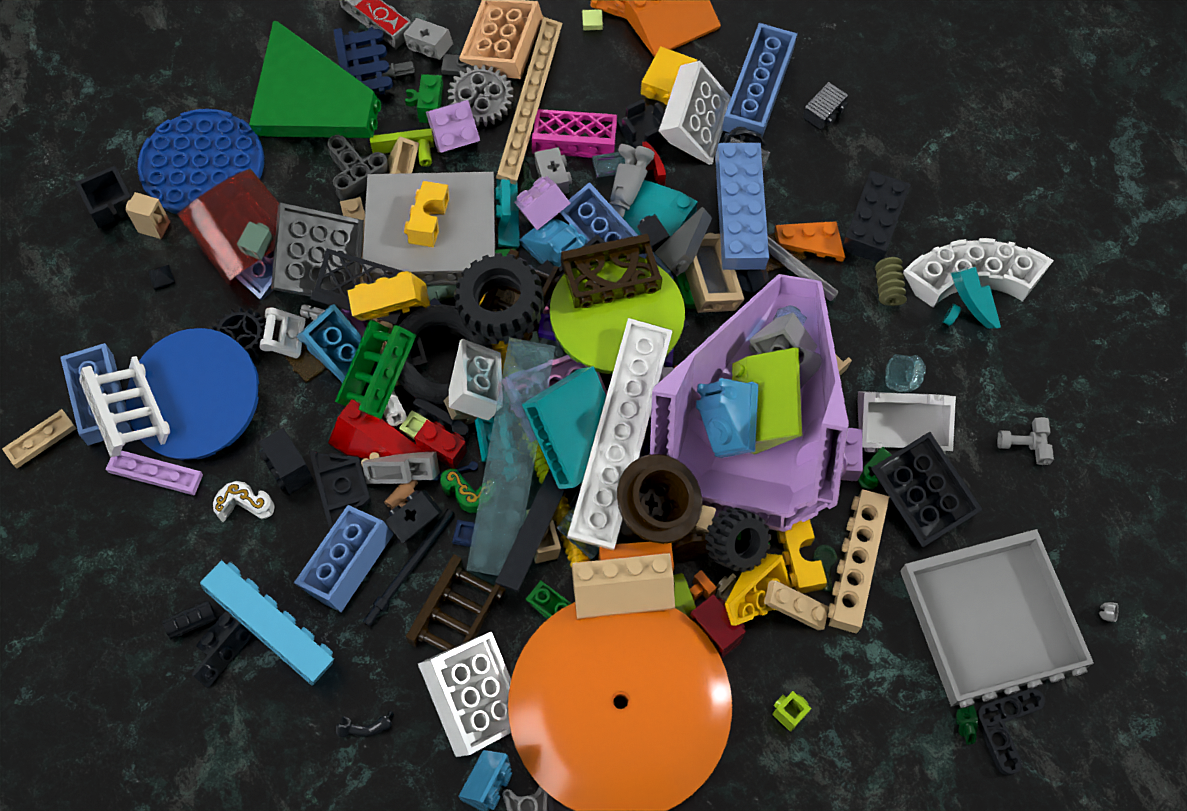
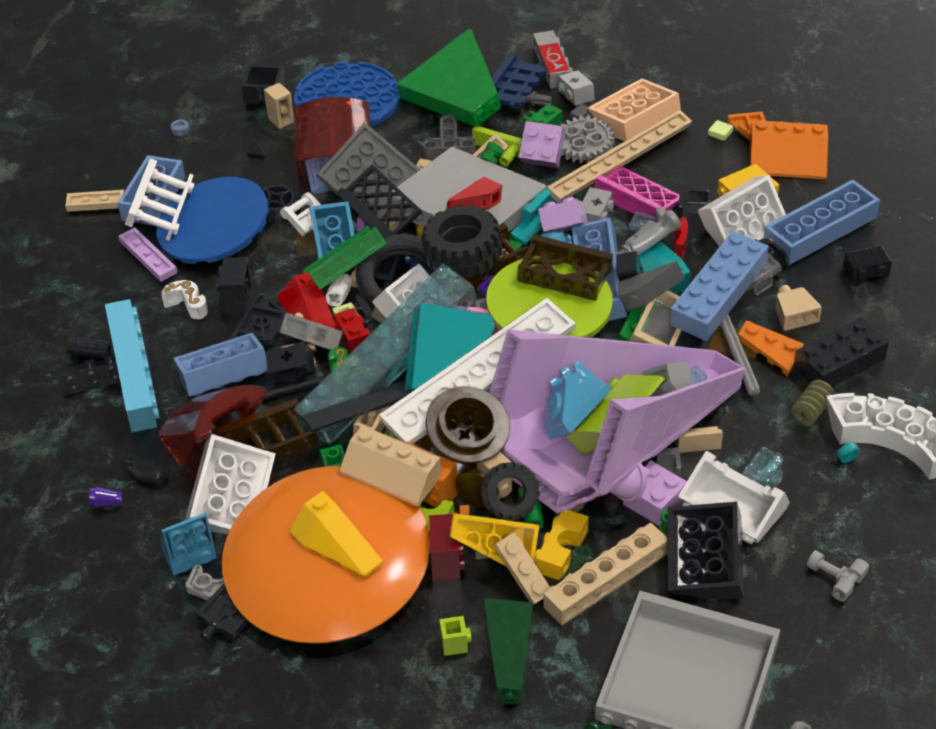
camera: 40 degrees right, 20 degrees down
sand green brick [237,221,273,261] -> none
yellow wedge [347,271,430,321] -> none
yellow arch [404,181,449,247] -> none
teal slope [951,267,1001,328] -> none
none -> dark purple cone [89,486,122,508]
none -> clear red windscreen [158,385,268,466]
none -> sand blue tile [171,120,190,136]
none -> yellow wedge [289,491,384,577]
none -> red slope [446,177,503,210]
none -> green wheel [479,142,504,165]
none -> dark green slope [484,598,533,704]
none -> tan torso [775,285,822,331]

